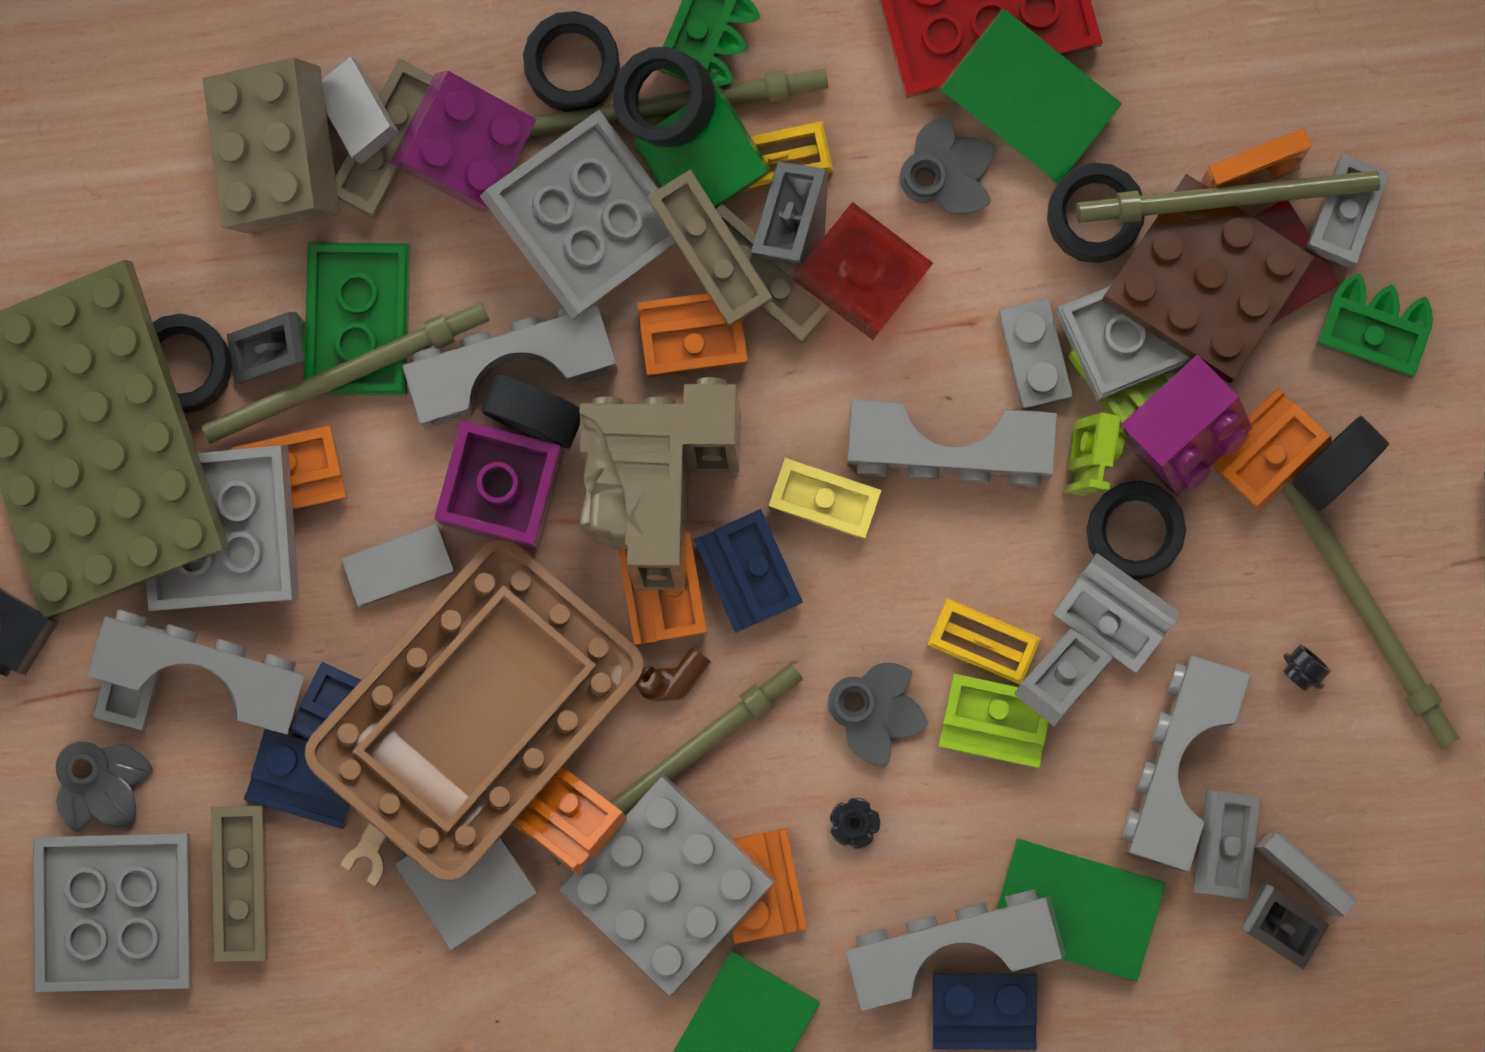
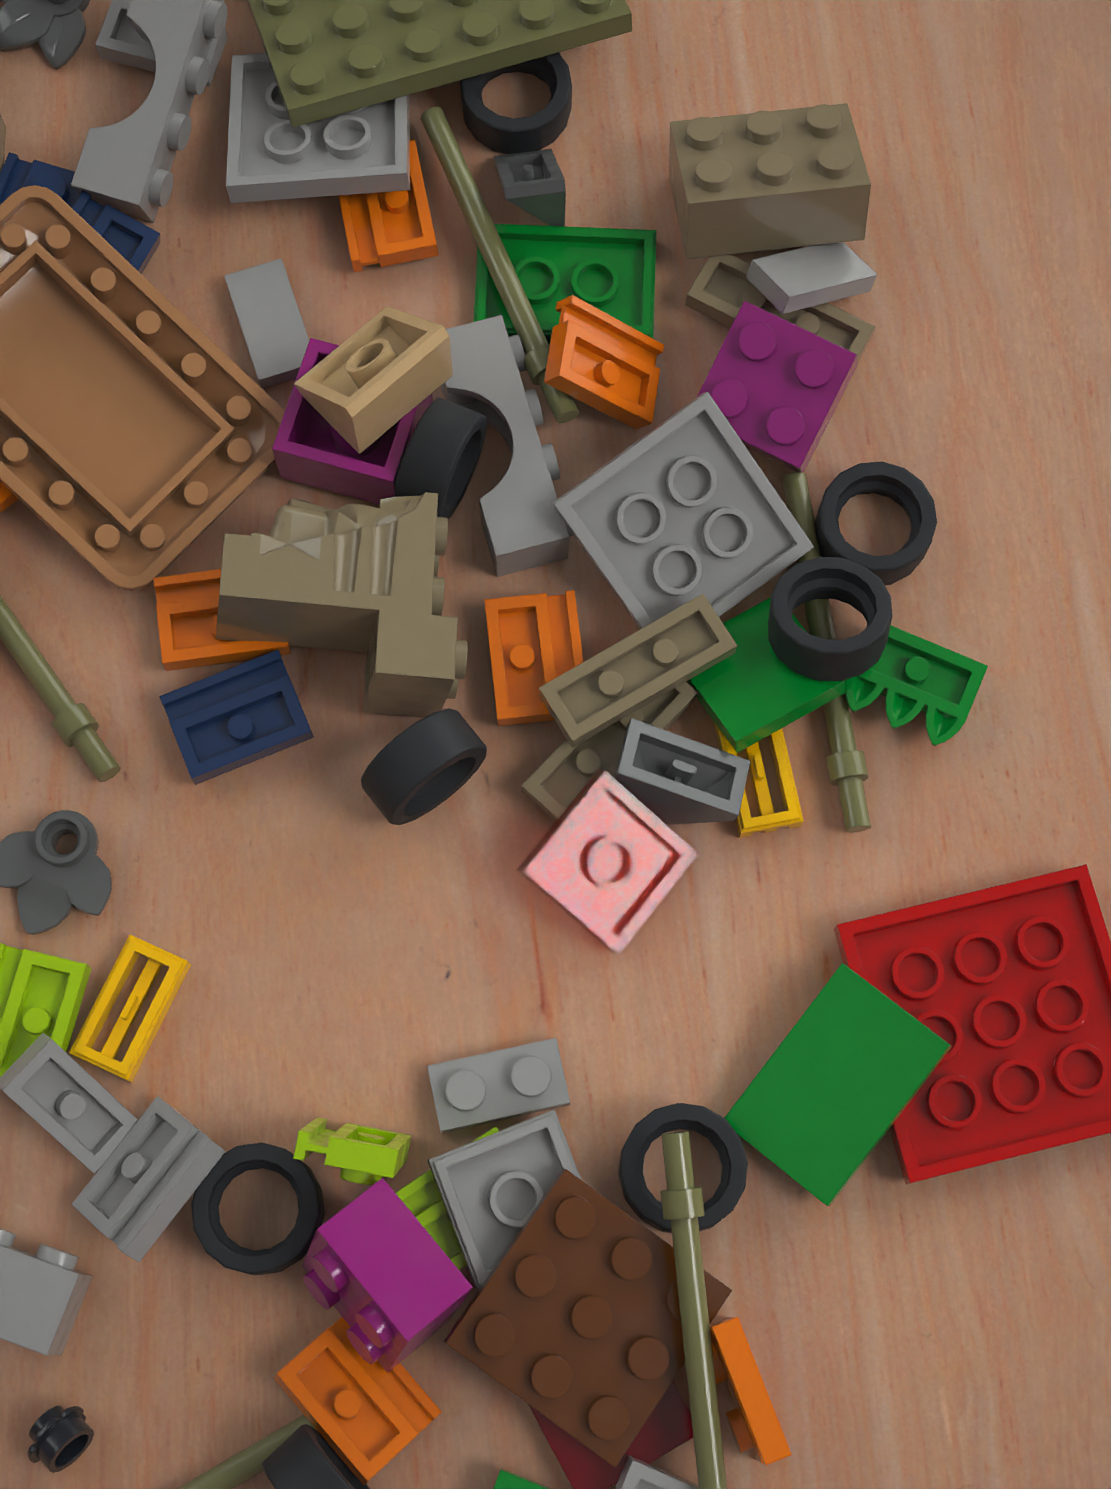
camera: 80 degrees right, 10 degrees down
reddish brown arm [636,647,711,701] -> none
light yellow plate [768,458,882,540] -> none
light grey arch [847,399,1057,487] -> none
dark grey plate [900,116,995,215] -> none
none -> tan slope [294,306,453,454]
none -> black tyre [361,708,487,825]
none -> orange plate [544,295,664,430]

